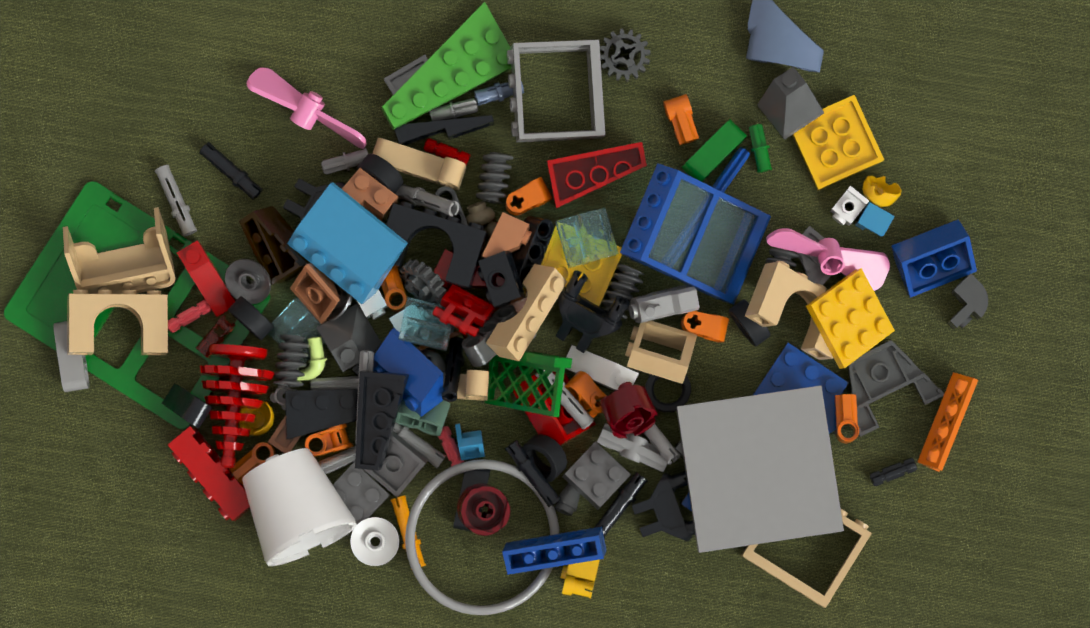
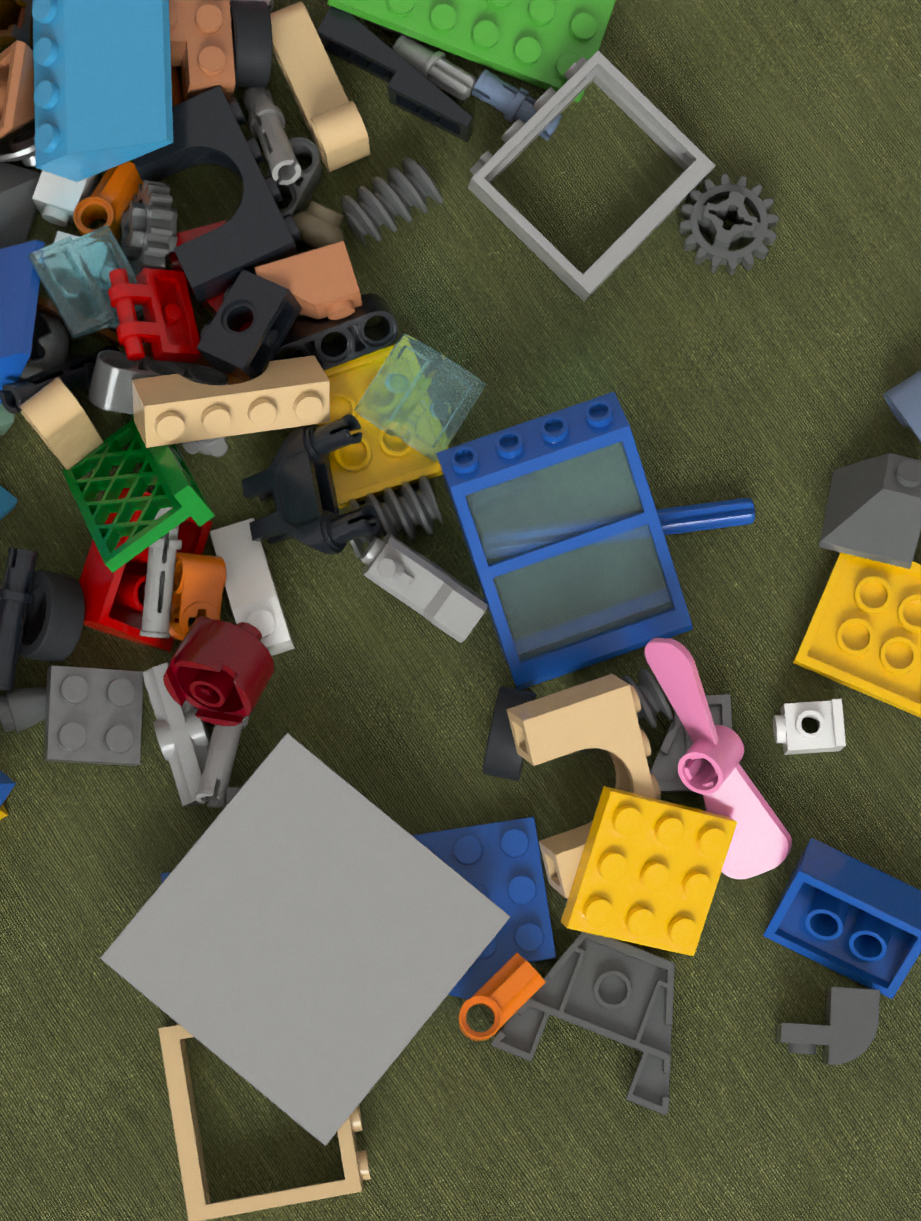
camera: 50 degrees right, 5 degrees down
red axle [424,138,470,166] -> none
orange piece [505,177,553,216] -> none
red wedge [547,142,647,208] -> none
black pin [594,472,648,538] -> none
tan window [625,321,697,384] -> none
black connector [632,471,695,542] -> none
black tyre [645,374,691,412] -> none
orange piece [663,94,699,146] -> none
orange piece [681,311,729,343] -> none
green beam [682,119,747,182] -> none
green axle [749,124,772,173] -> none
dark azure panel [855,202,895,237] -> none
yellow hair [862,176,902,207] -> none
black axle [870,457,917,486] -> none
orange fence [917,372,978,472] -> none

